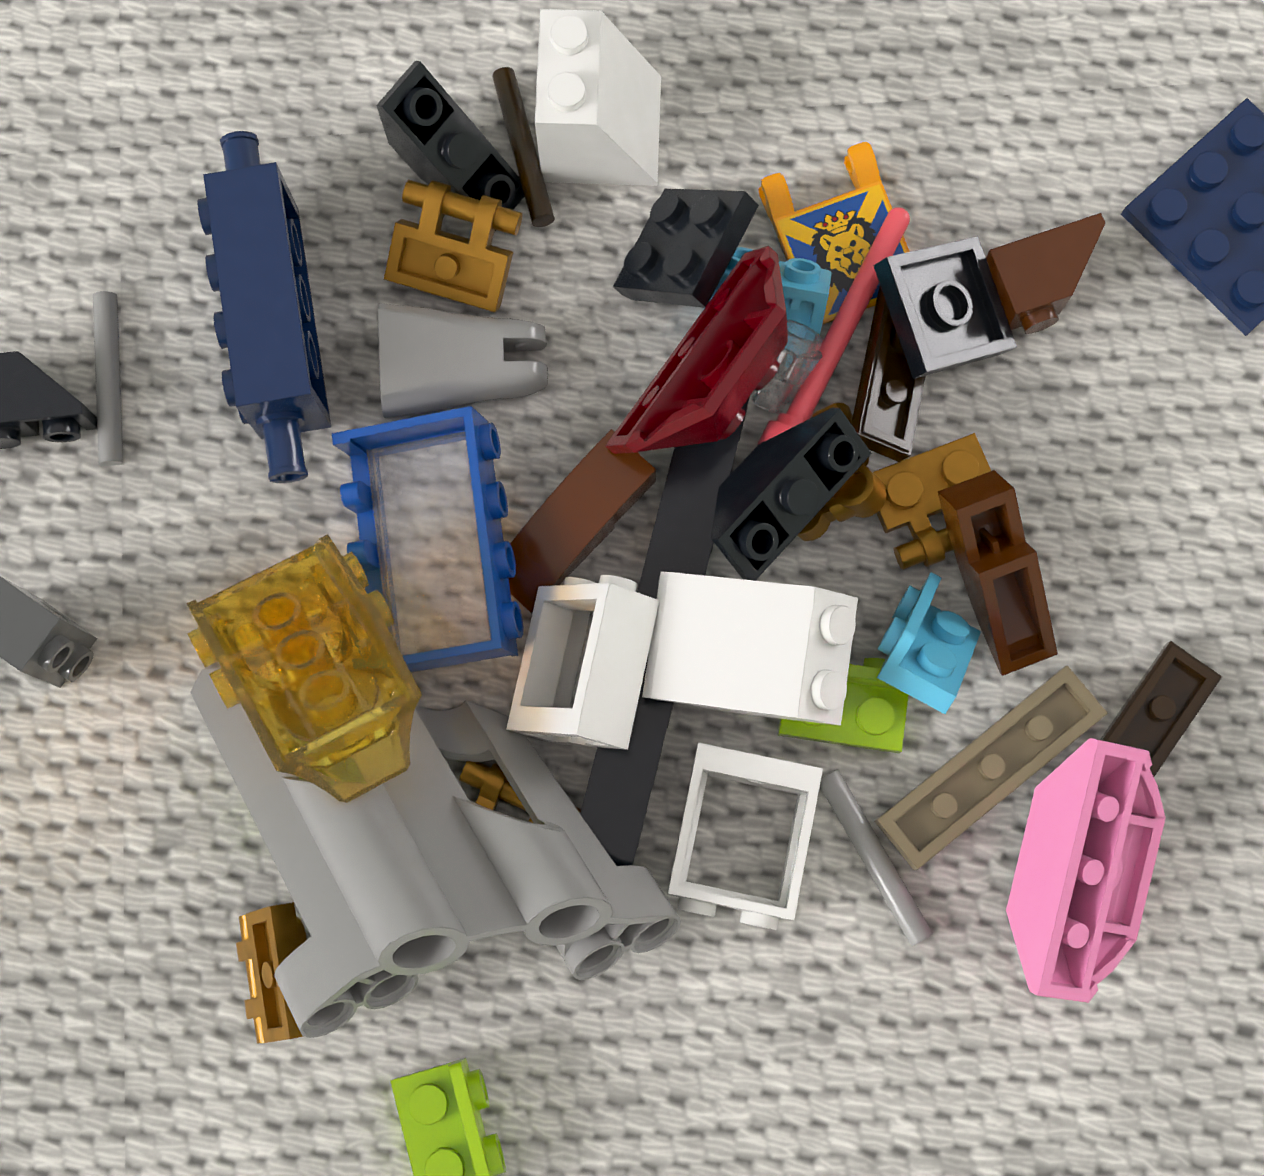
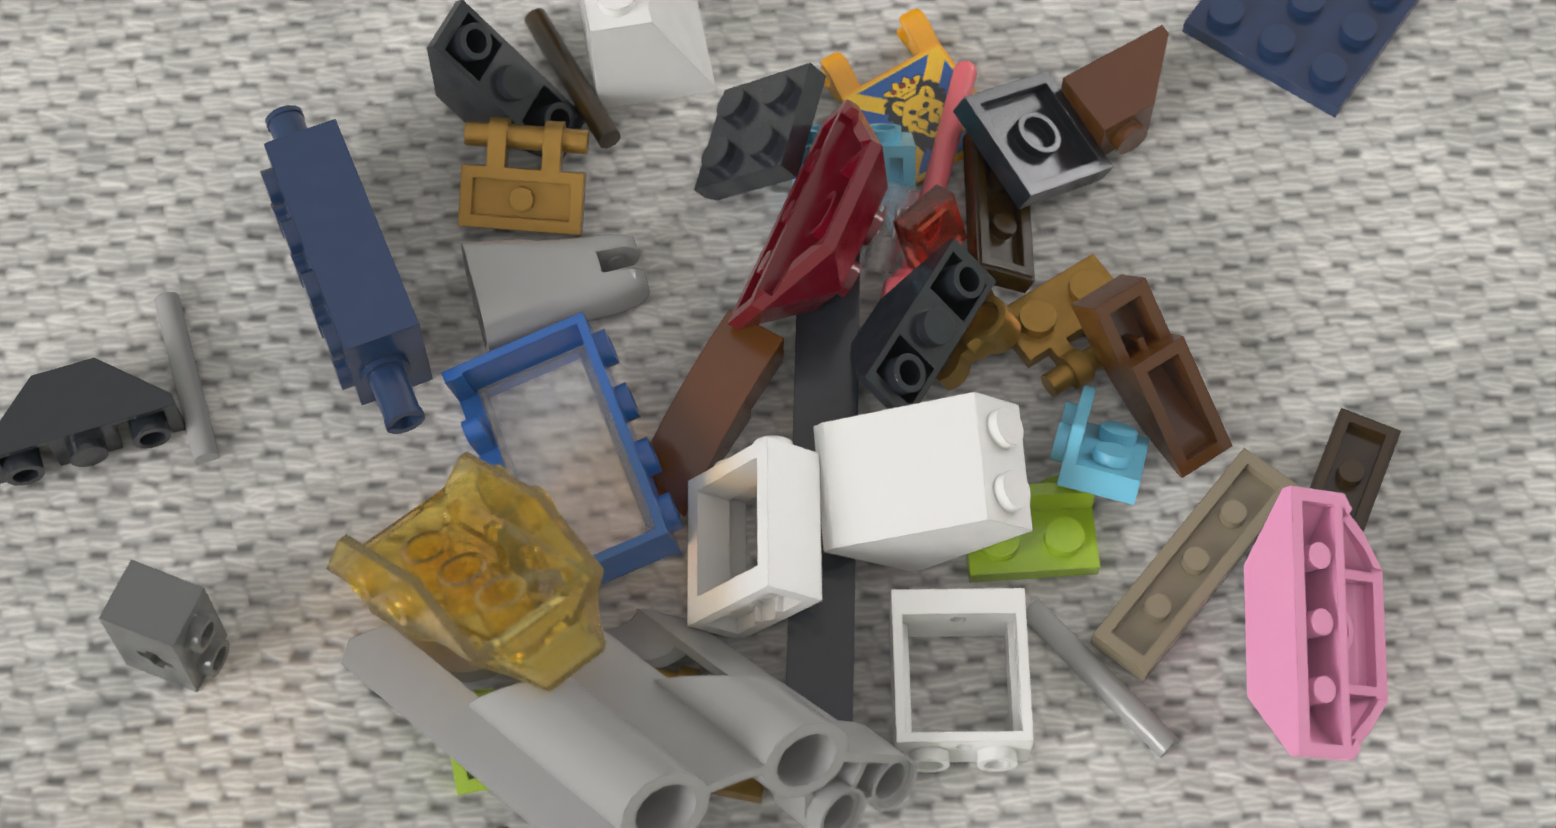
camera: 15 degrees left, 15 degrees down
none -> clear red plate [892,184,967,270]

